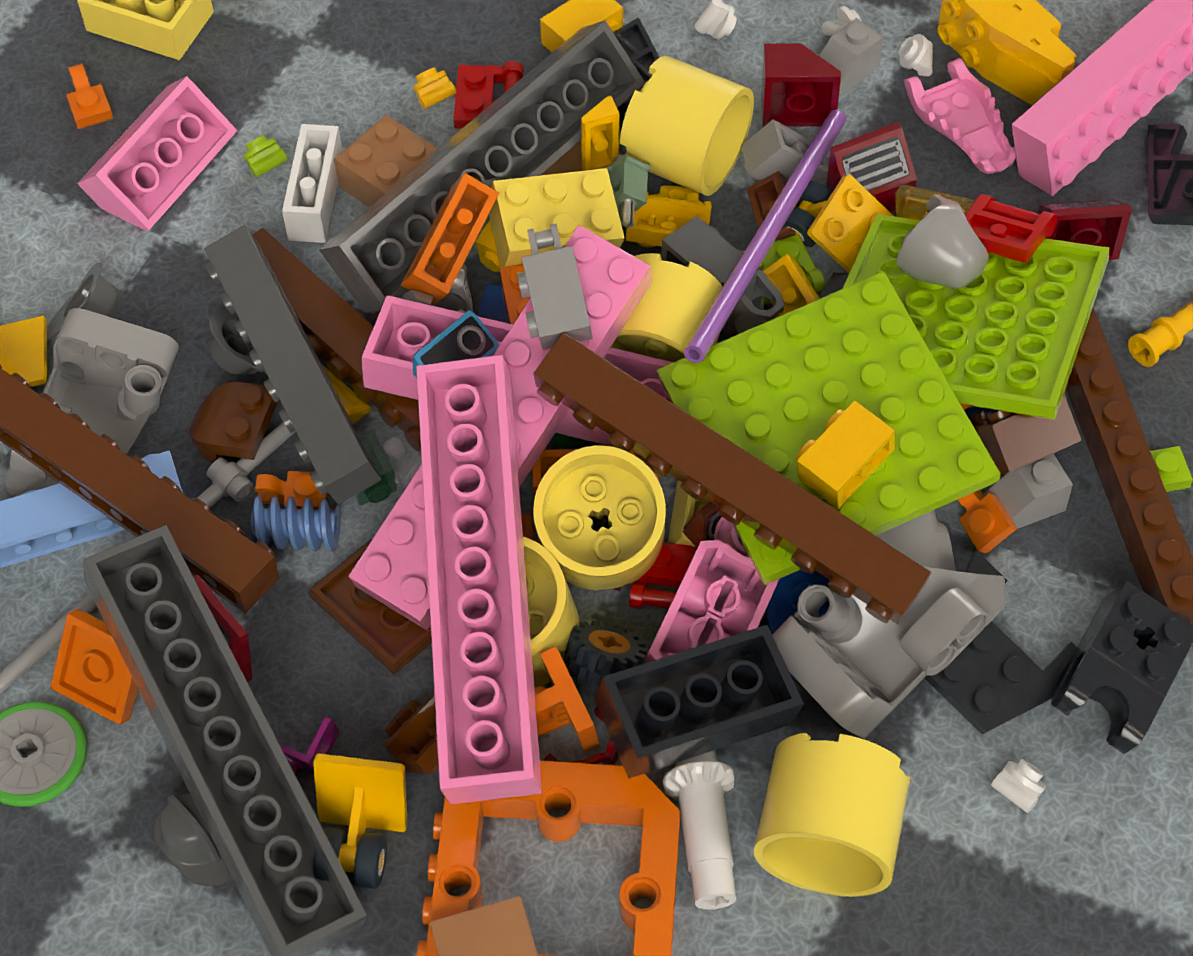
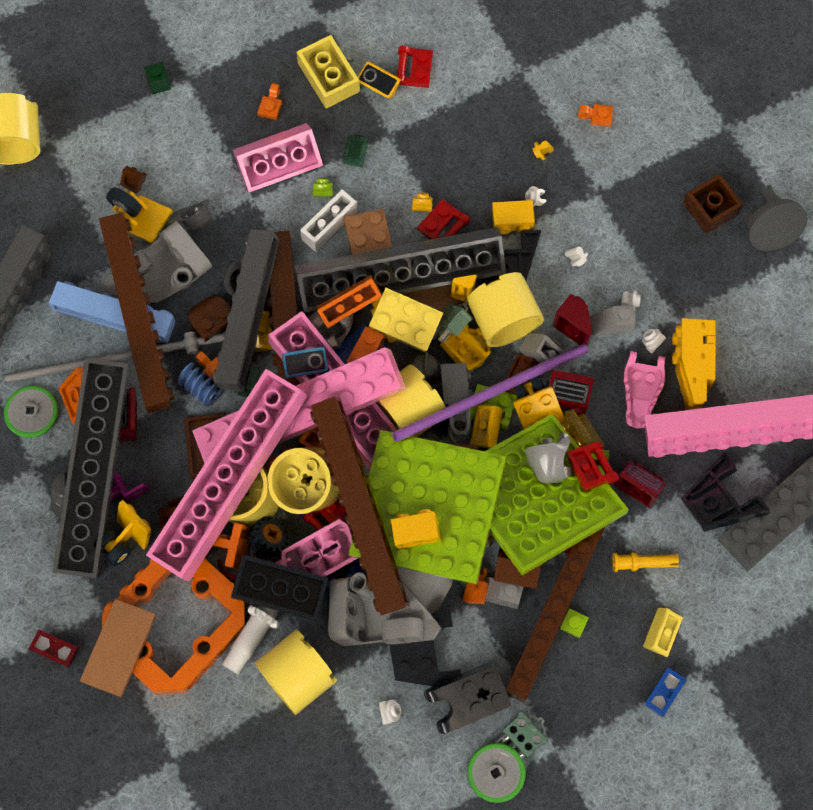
camera: 35 degrees right, 15 degrees up
light grey brick [517,223,593,350] -> none
none -> clear green brick [343,134,368,168]

